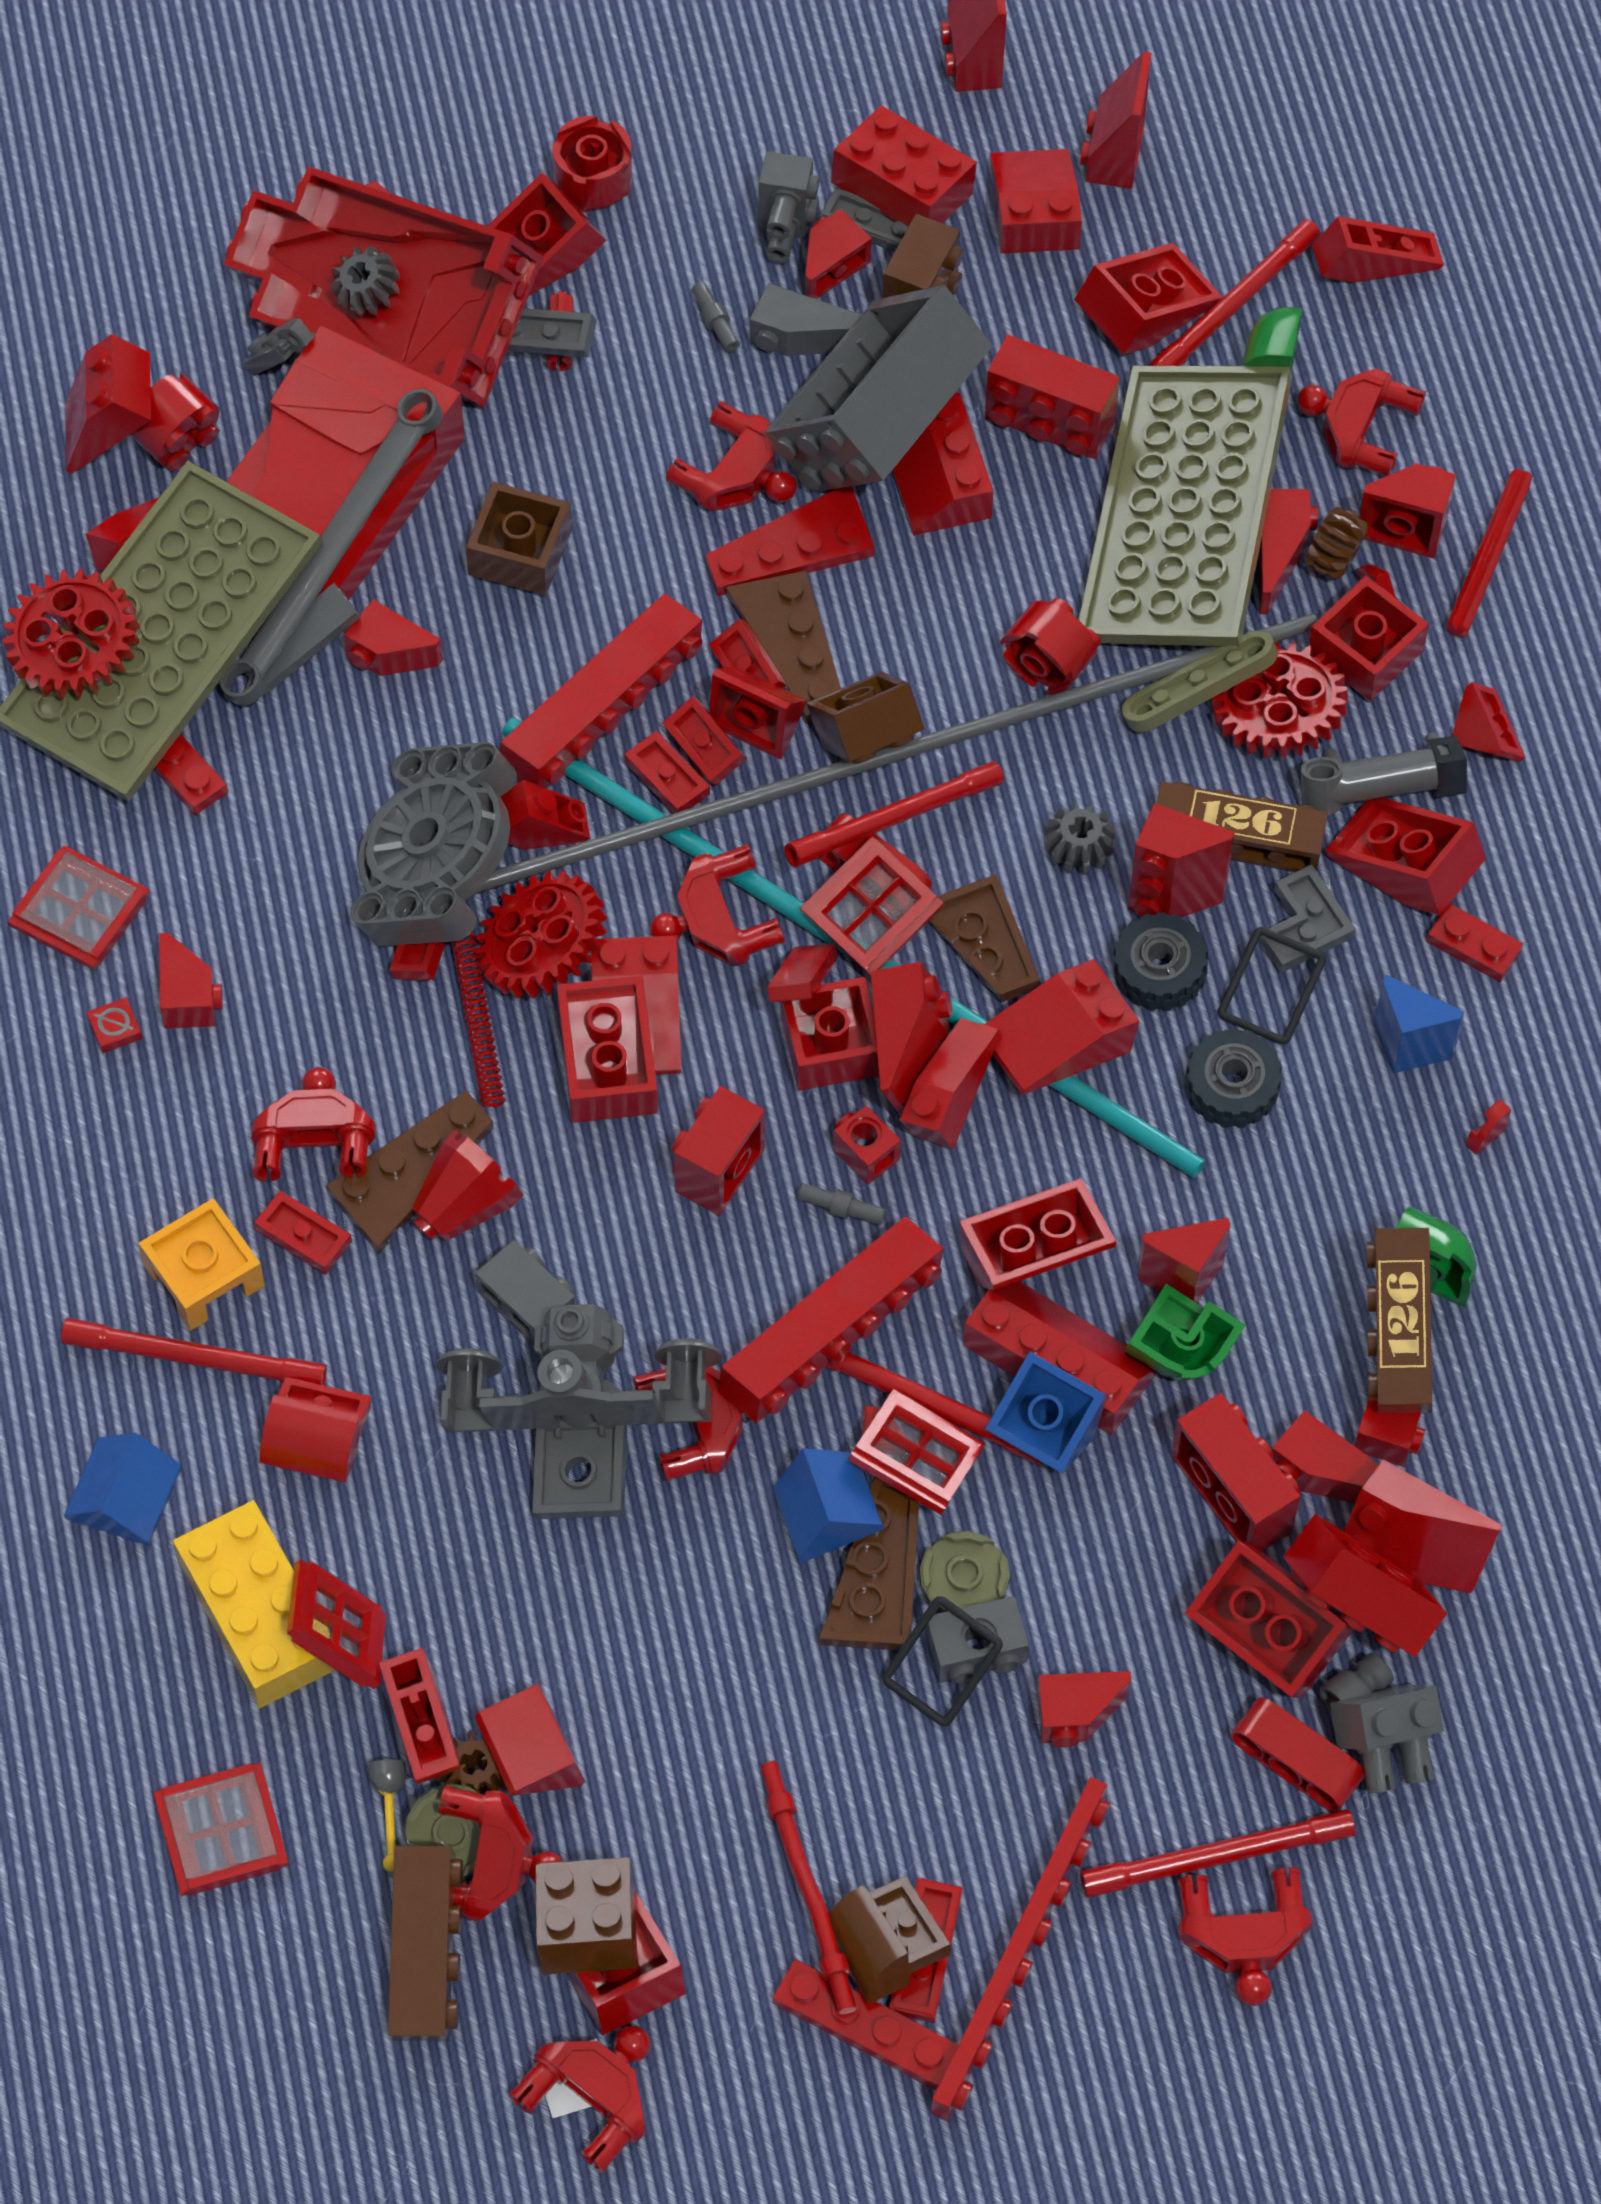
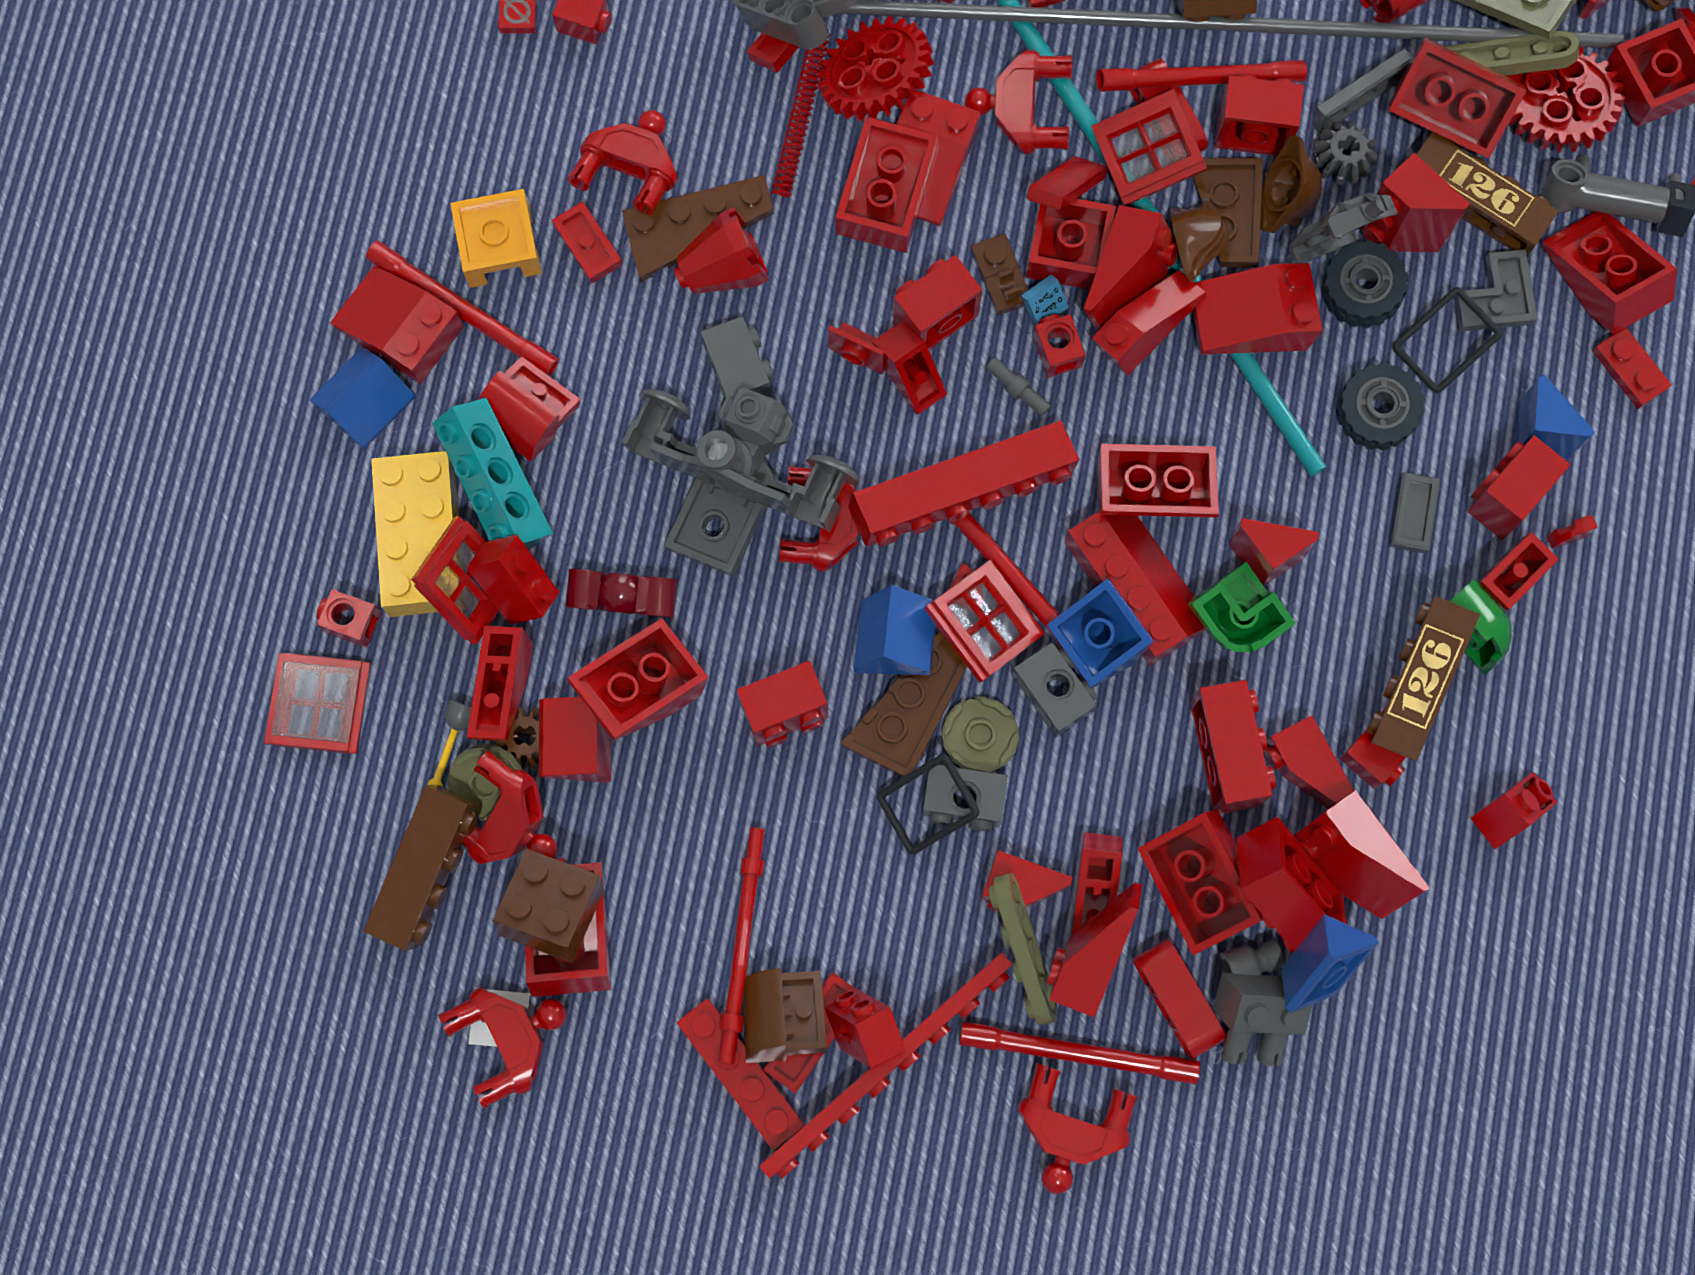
camera: 25 degrees right, 15 degrees up
none -> brick [316,589,382,648]
none -> red slope [330,265,464,385]
none -> teal brick [432,398,553,549]
none -> red brick [466,534,560,625]
none -> dark red piece [565,569,678,618]
none -> red slope [567,618,709,741]
none -> red brick [736,660,829,748]
none -> red brick [824,990,906,1068]
none -> red piece [828,322,885,374]
none -> red slope [872,321,947,415]
none -> reddish brown plate [970,233,1029,316]
none -> olive plate [989,873,1058,1025]
none -> dark grey brick [1012,643,1097,738]
none -> dark azure tile [1021,275,1069,325]
none -> red slope [1046,882,1142,1018]
none -> red slope [1072,832,1123,935]
none -> reddish brown hat [1170,203,1229,282]
none -> red brick [1214,74,1304,156]
none -> reddish brown hat [1262,135,1322,233]
none -> blue slope [1282,915,1379,1013]
none -> dark grey plate [1289,193,1398,263]
none -> dark grey tile [1312,48,1413,134]
none -> red brick [1388,37,1527,159]
none -> dark grey tile [1389,472,1441,554]
none -> red brick [1467,435,1571,541]
none -> red slope [1471,771,1558,850]
none -> red slope [1479,532,1559,611]

